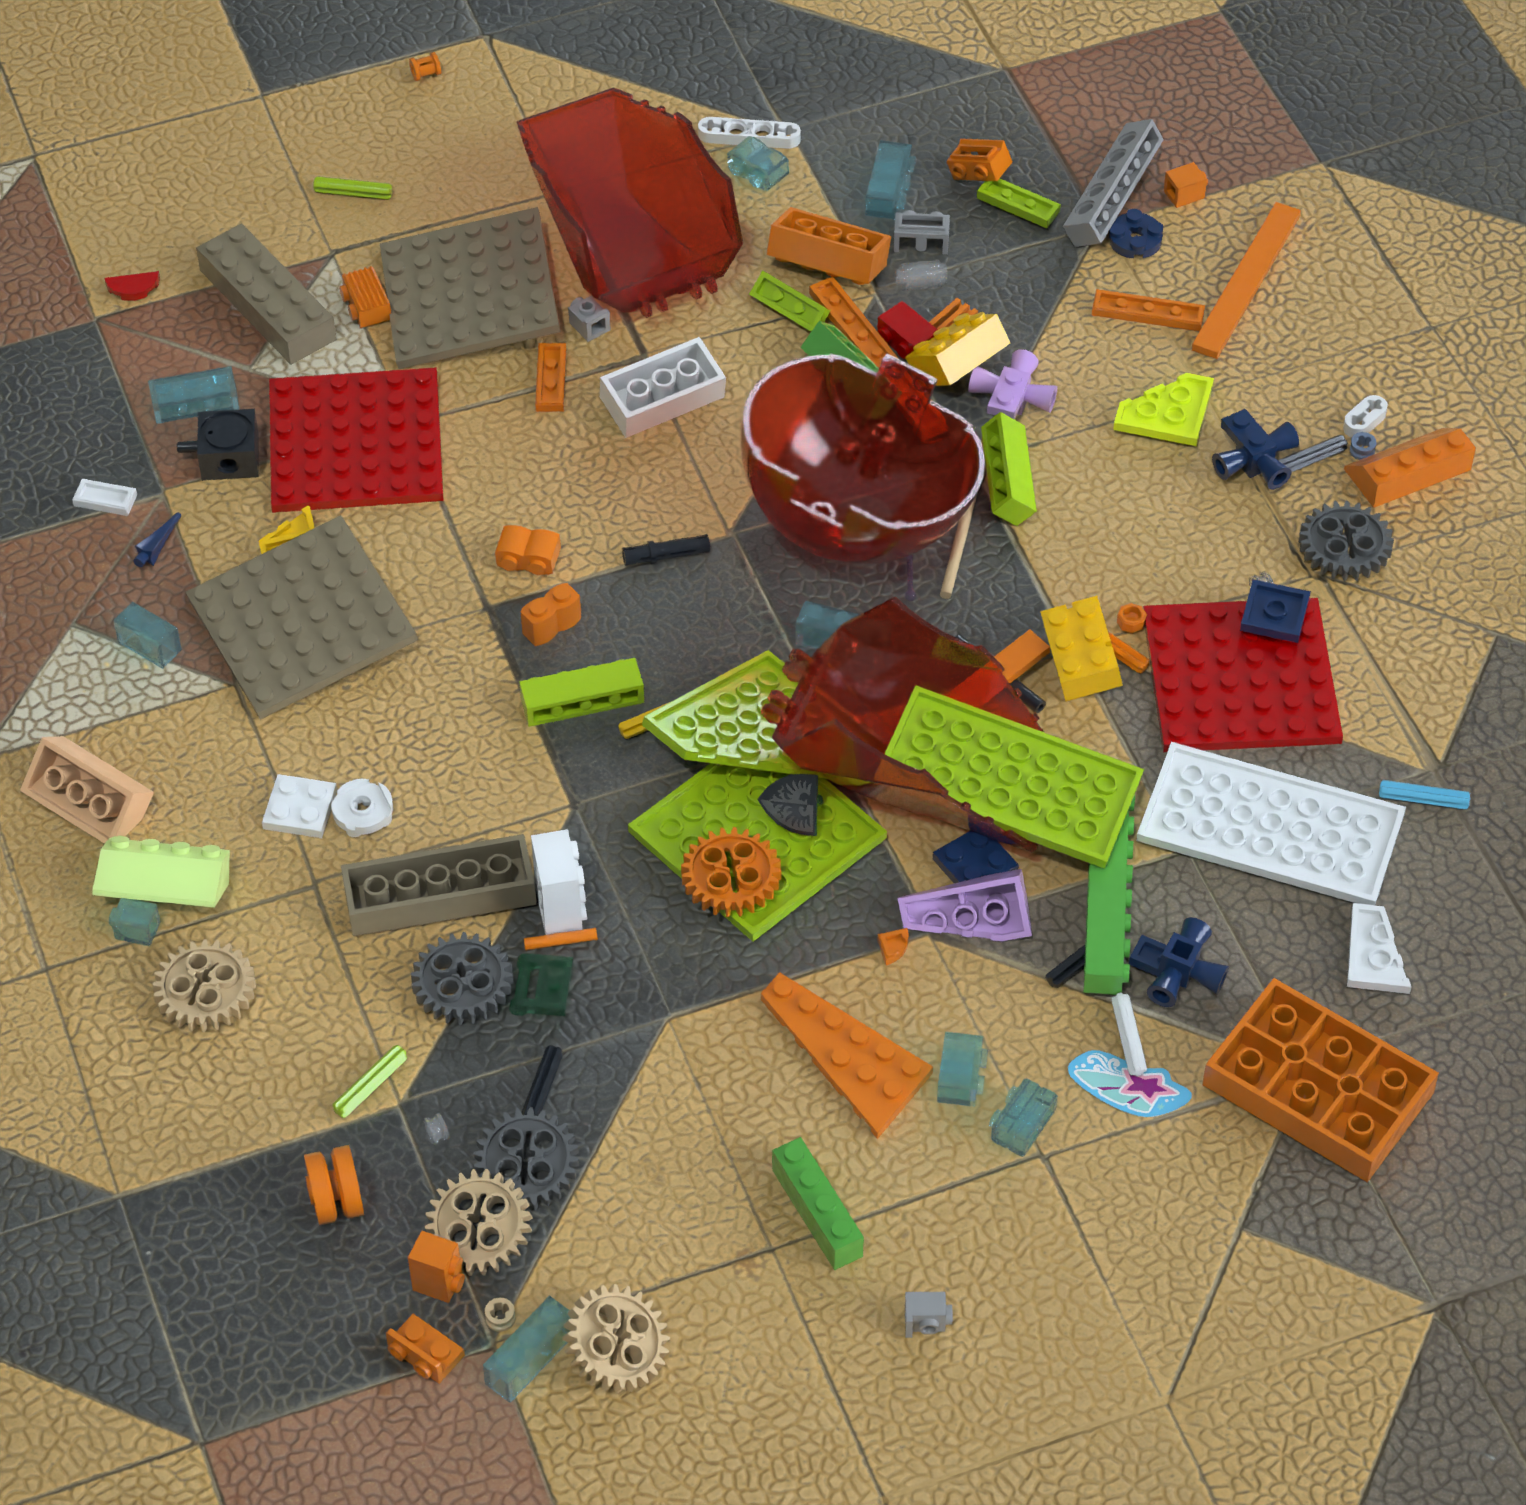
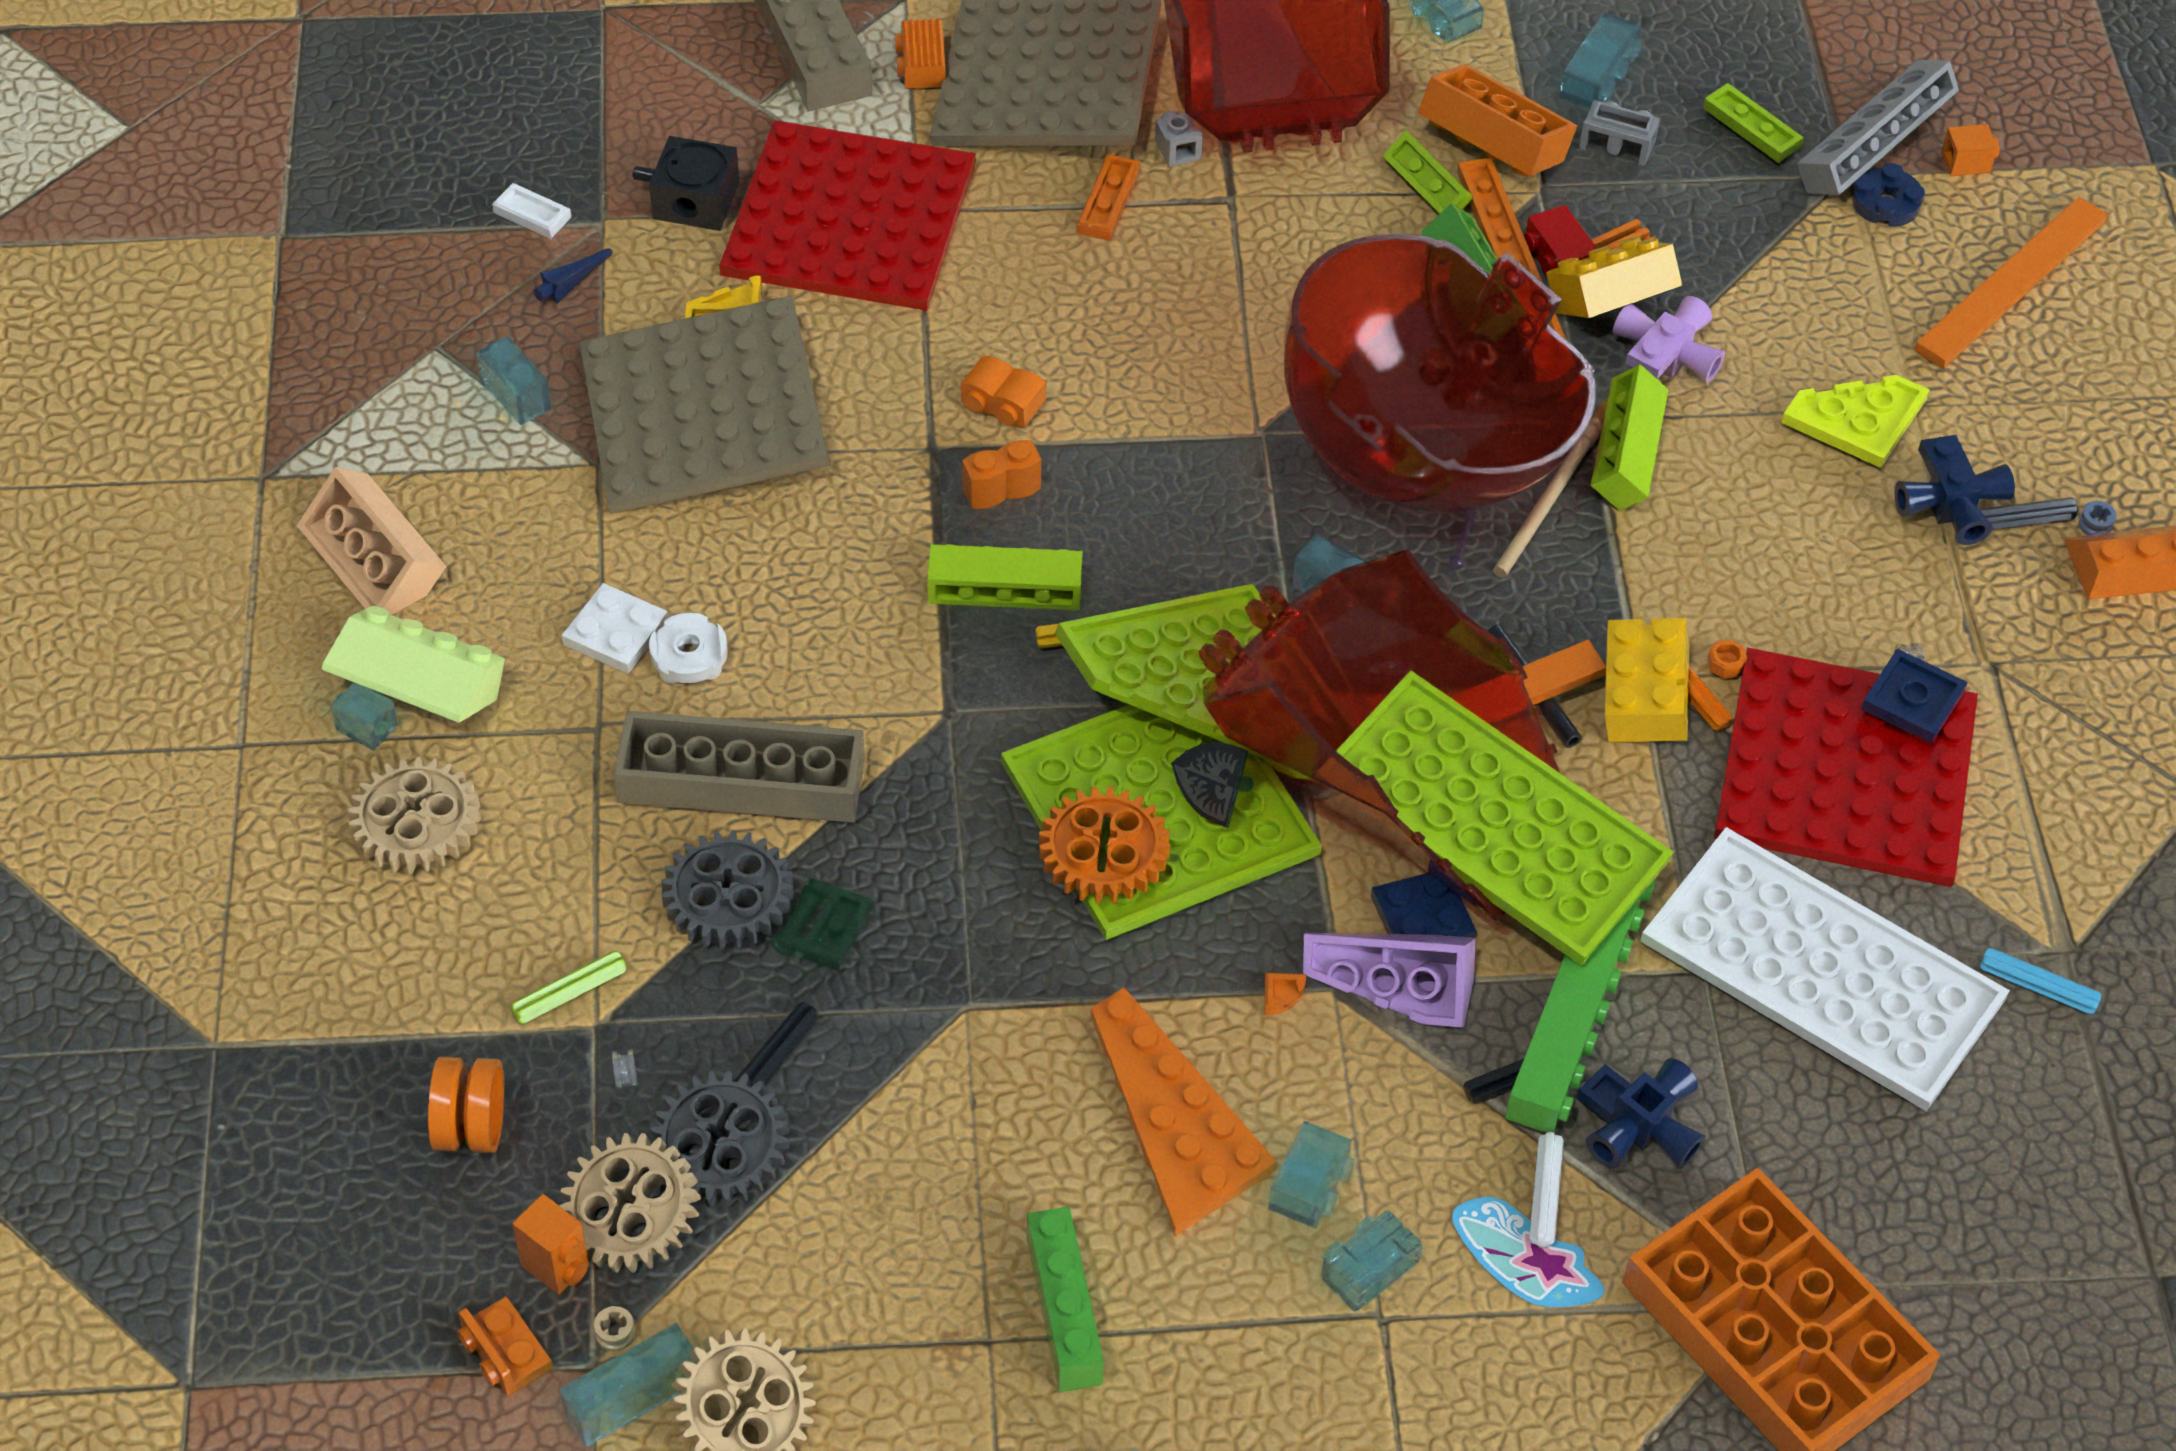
camera: 15 degrees right, 0 degrees up
clear light blue brick [148,366,240,424] -> none
orange piece [523,928,598,950] -> none
white brick [531,829,587,935] -> none
white brick [599,337,726,438] -> none
black pin [622,534,710,566] -> none
clear head [895,260,947,291] -> none
orange window [946,139,1013,181] -> none
orange tile [1092,289,1205,331] -> none
dark grey gear [1298,501,1394,581] -> none
white beam [1343,395,1388,438] -> none
white wing [1347,903,1411,994] -> none

